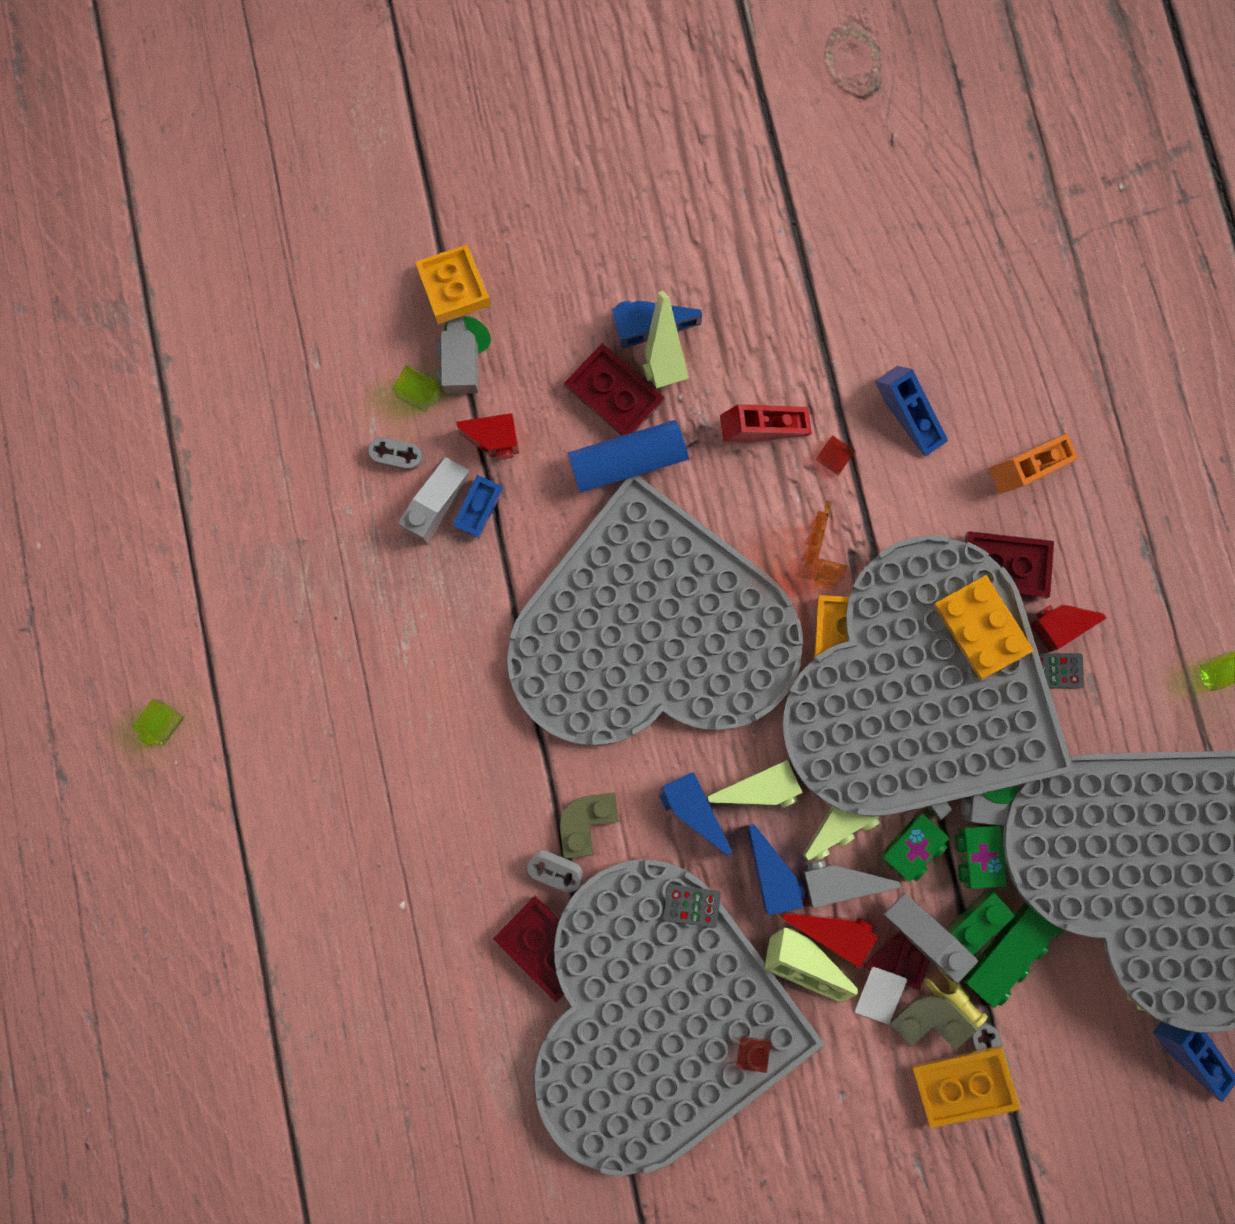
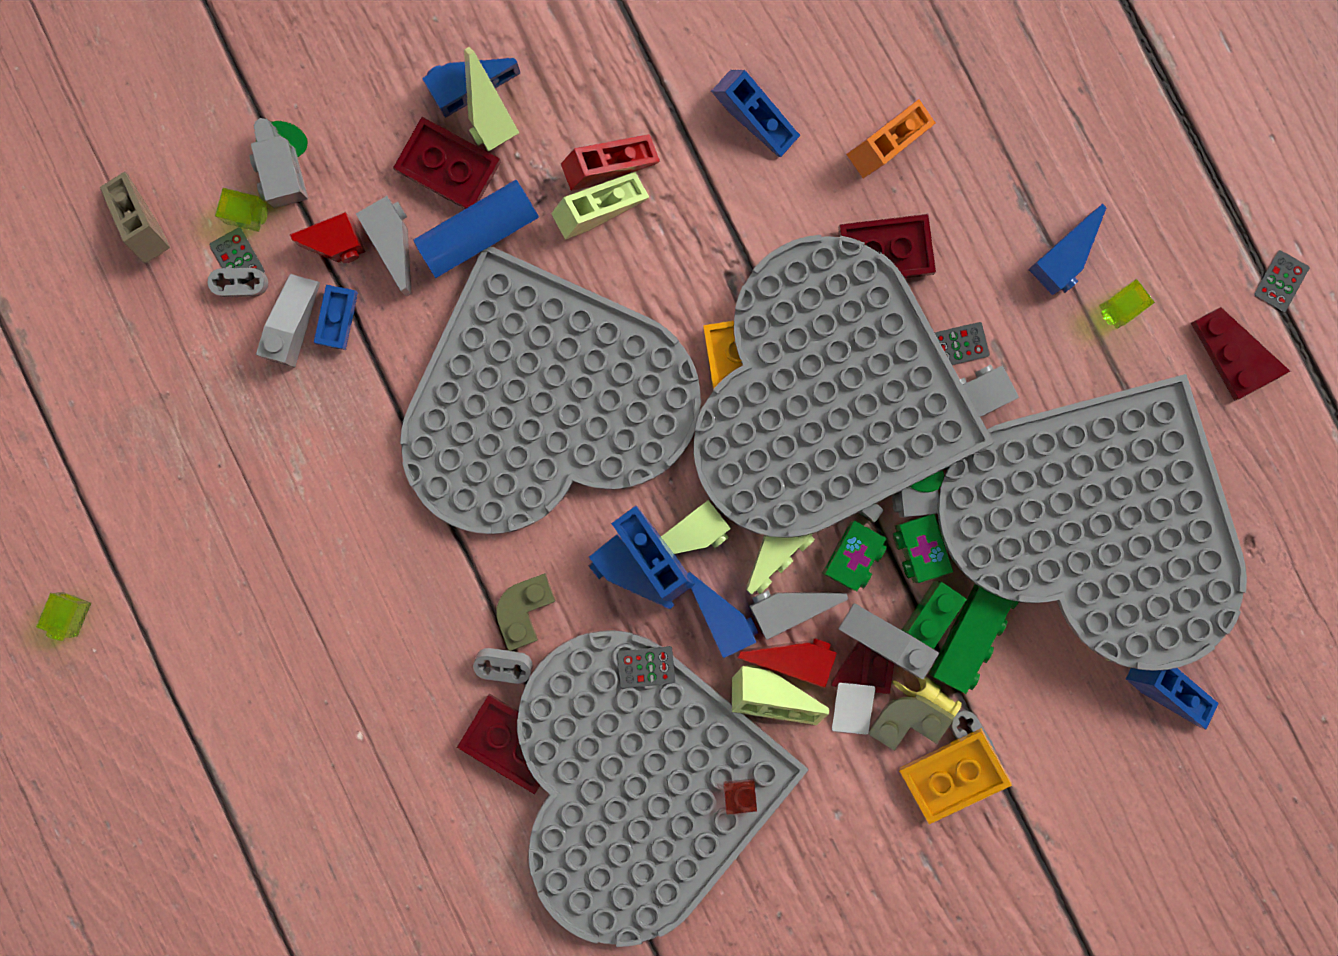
camera: 20 degrees left, 5 degrees up
light orange plate [415,244,492,324] -> none
clear orange plate [797,501,847,589] -> none
clear red tile [816,435,856,476] -> none
light orange plate [933,575,1034,681] -> none
red slope [1030,604,1107,652] -> none
none -> dark tan slope [100,172,170,263]
none -> dark grey sticker [209,227,265,285]
none -> light grey slope [356,196,412,297]
none -> yellowish green slope [551,172,649,239]
none -> blue slope [611,506,695,602]
none -> light grey hinge [960,365,1019,417]
none -> blue slope [1028,204,1106,295]

